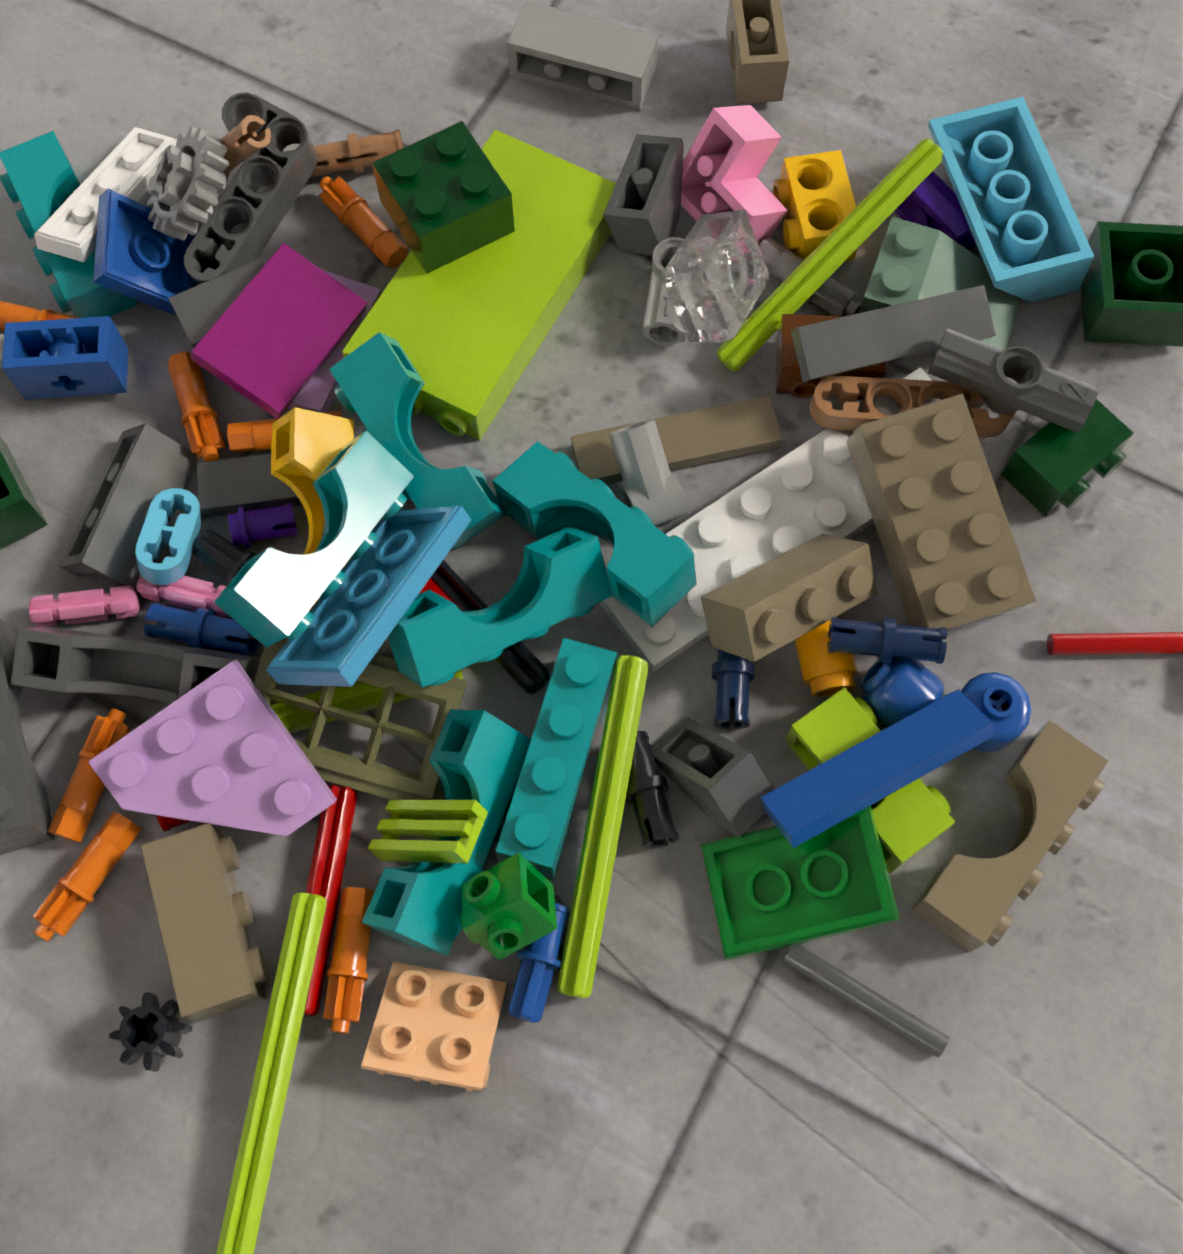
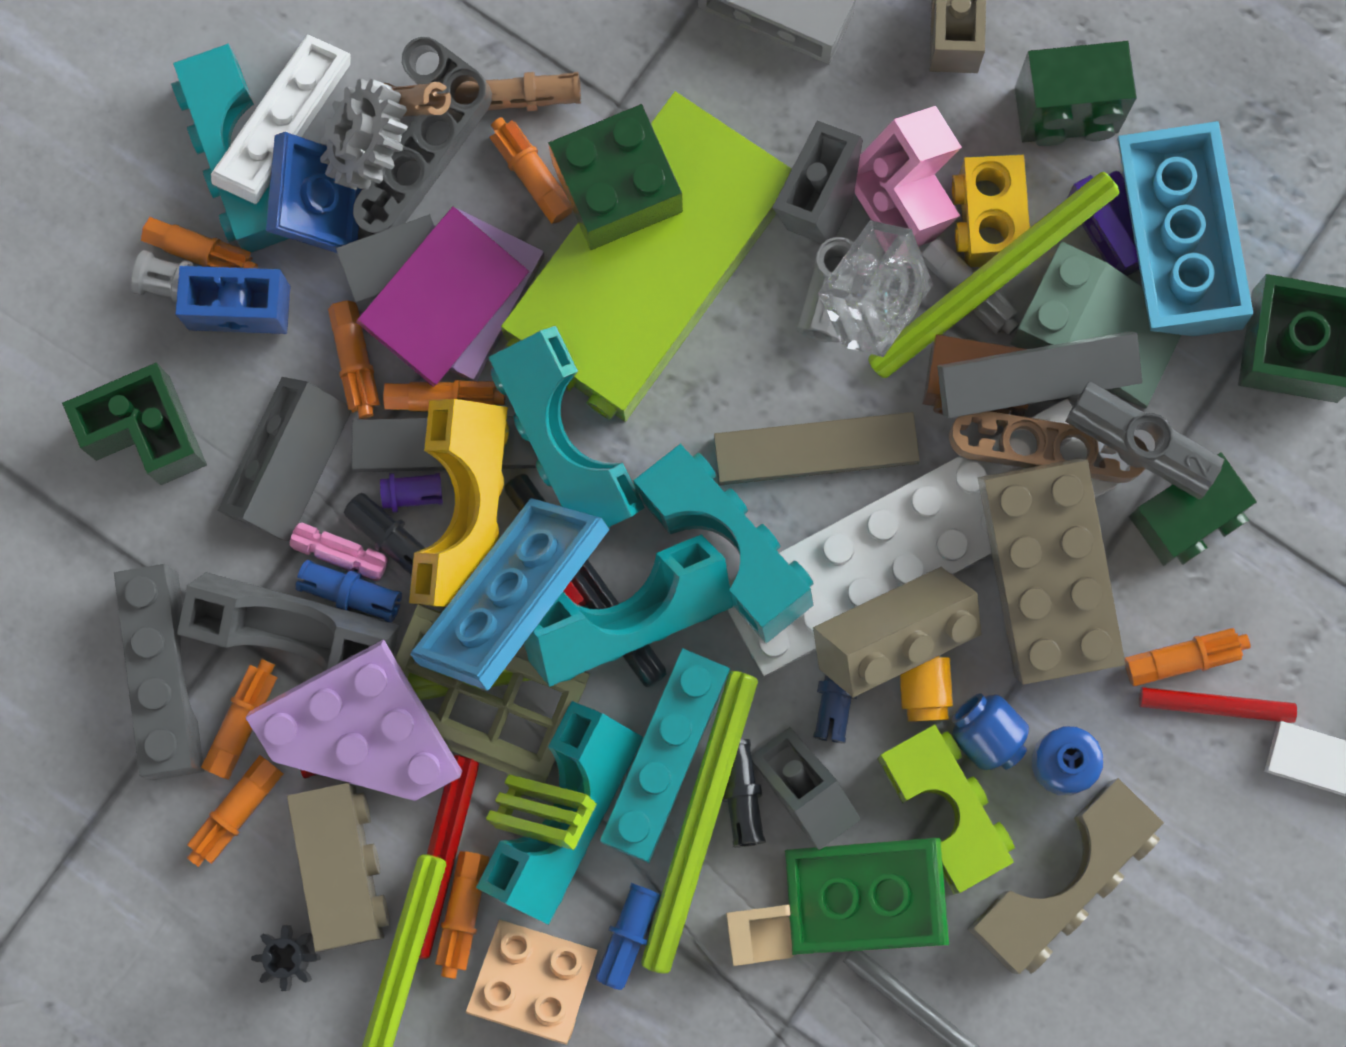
camera: 10 degrees right, 10 degrees up
bright pink axle [29,585,140,627] -> none
medium azure beam [135,488,201,585] -> none
arch [214,431,414,648] -> none
green brick [460,852,557,960] -> none
light grey piece [609,419,688,527] -> none
blue tile [760,689,994,848] -> none
dark blue pin [827,617,947,664] -> none
none -> tan panel [726,905,794,966]
none -> dark green brick [1014,41,1137,146]
none -> orange piece [1125,628,1251,687]

